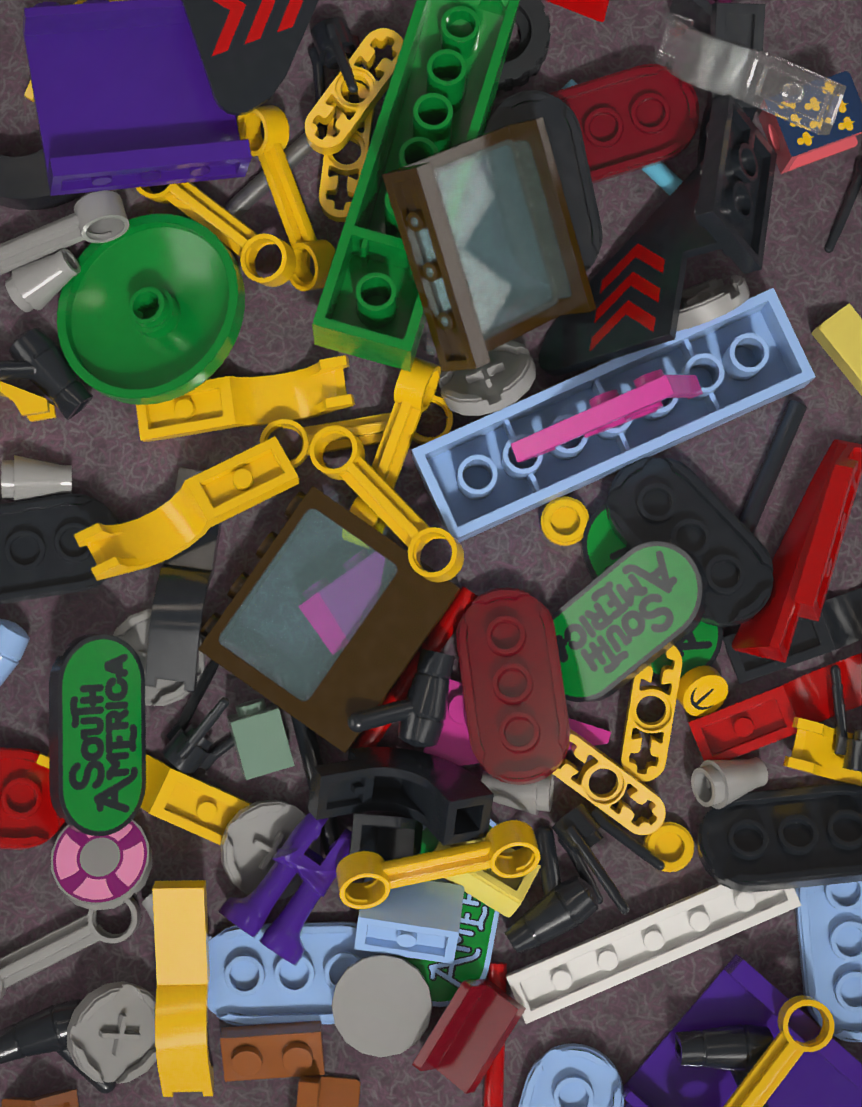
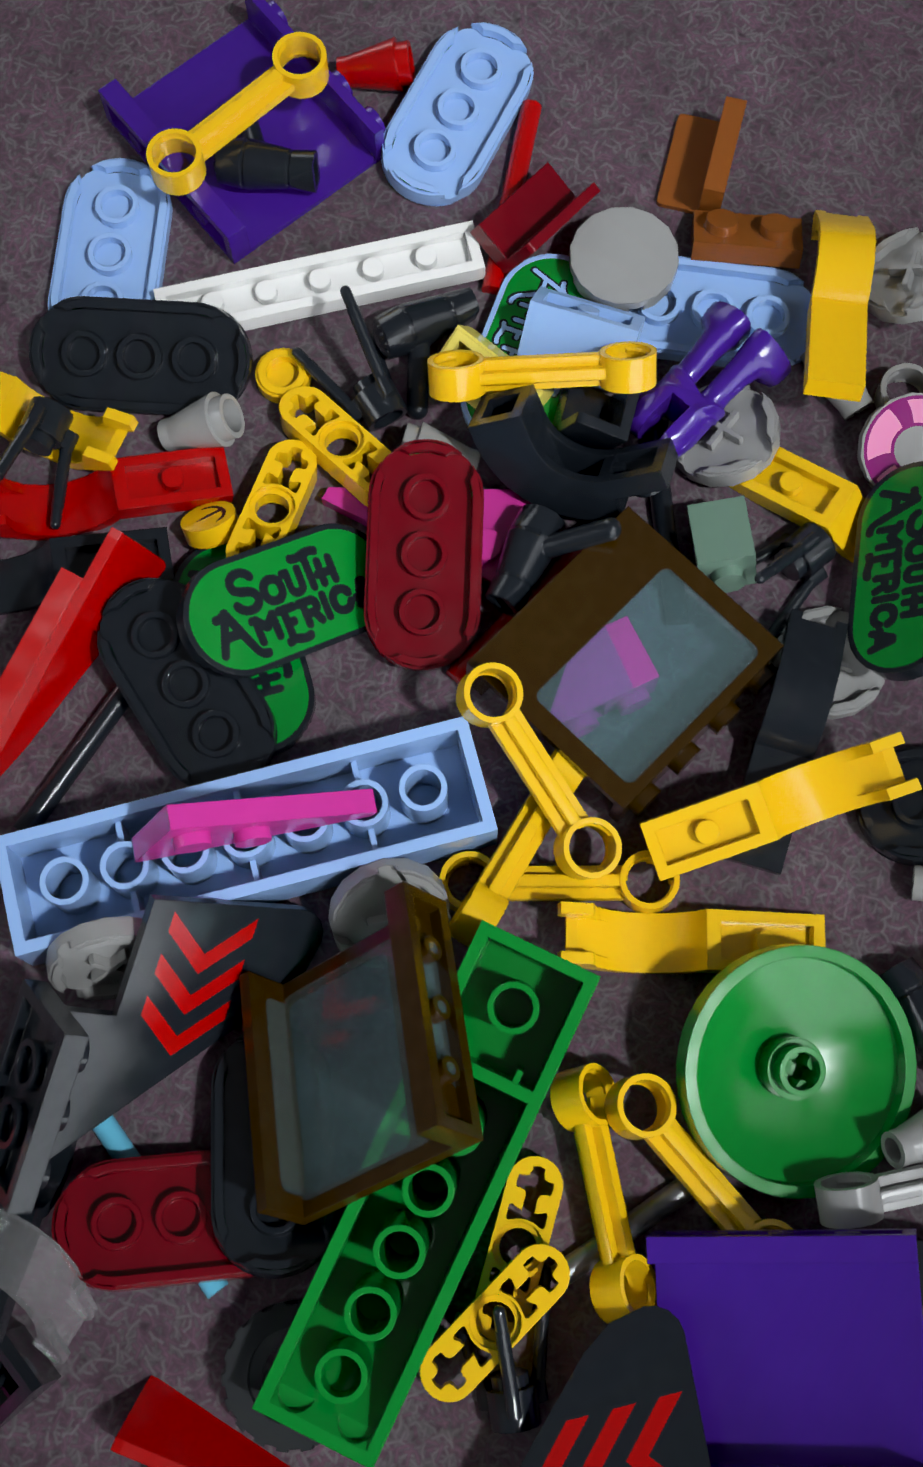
camera: 170 degrees left, 10 degrees down
yellow tile [540,497,590,546] -> none

